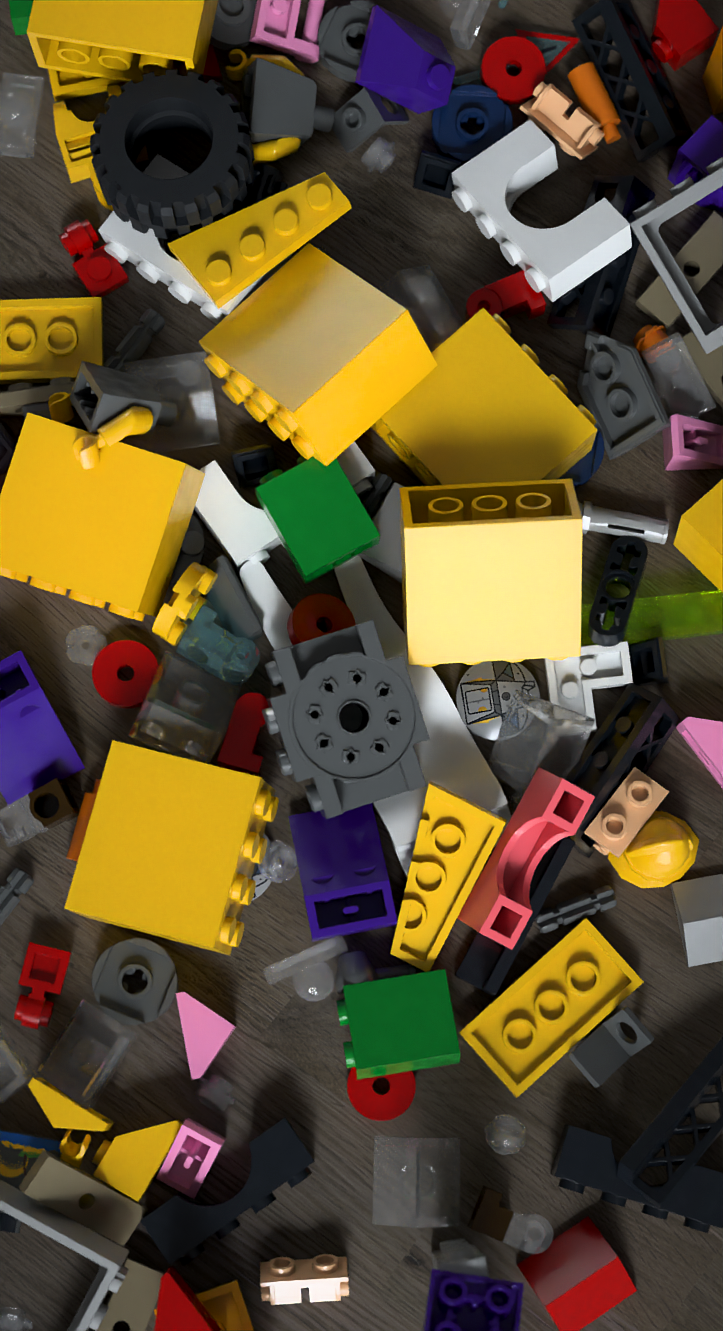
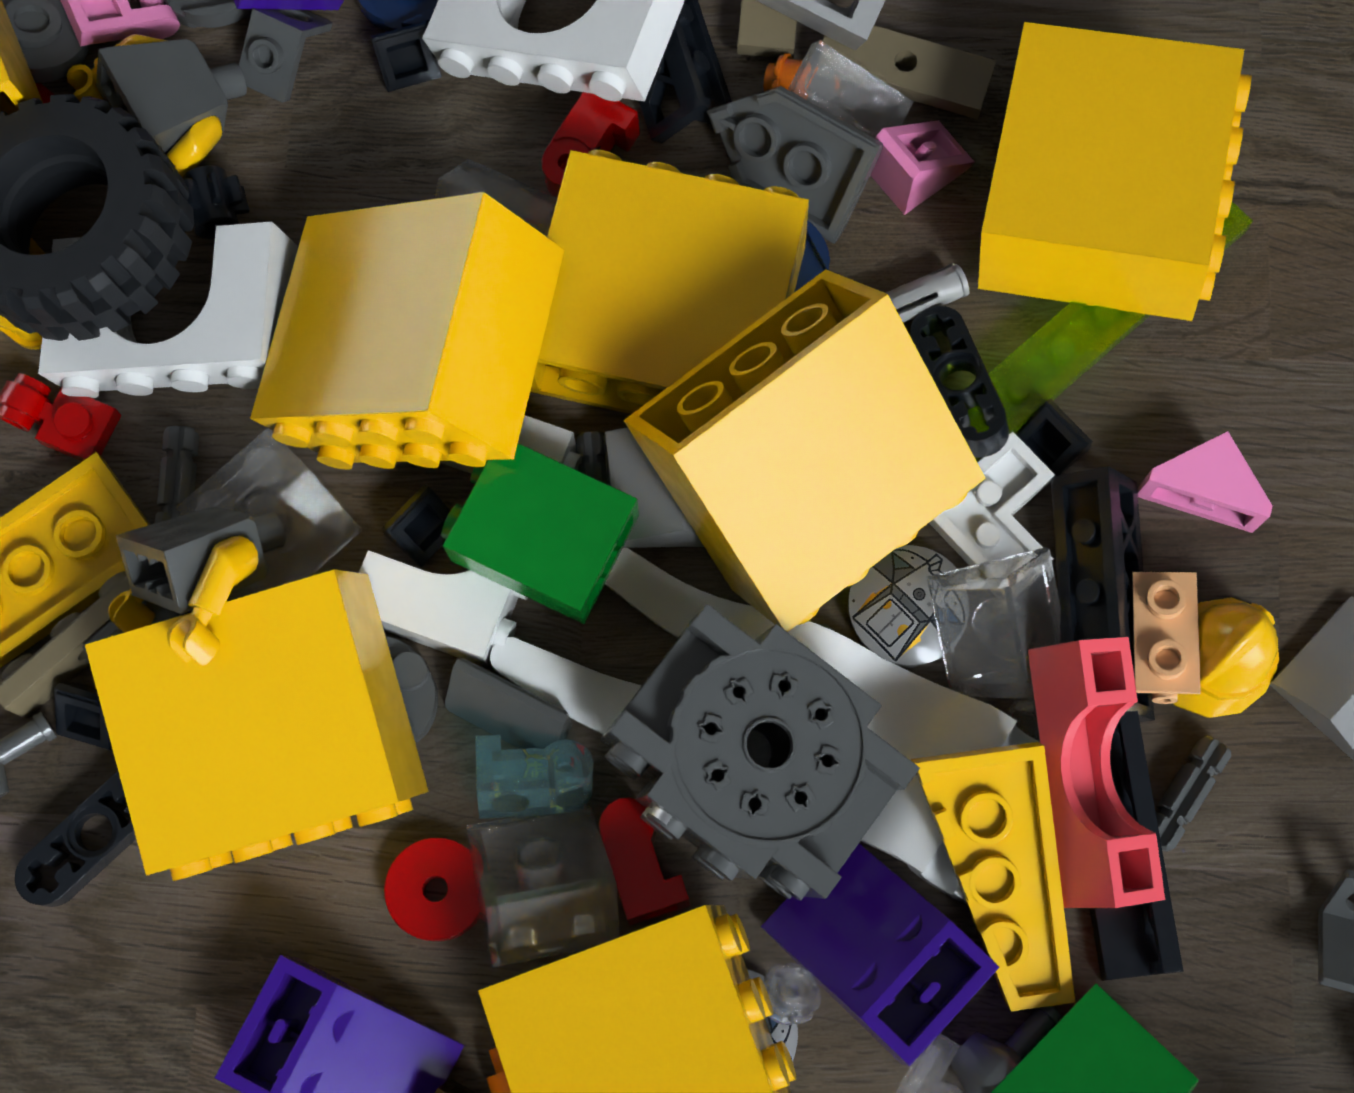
camera: 25 degrees left, 5 degrees down
clear plate [65,625,107,666] -> none
yellow plate [152,562,218,646] -> none
yellow wing [167,172,352,309] -> none
red piece [287,593,356,645] -> none
clear plate [361,136,398,174] -> none
yellow plate [458,918,644,1098] -> none

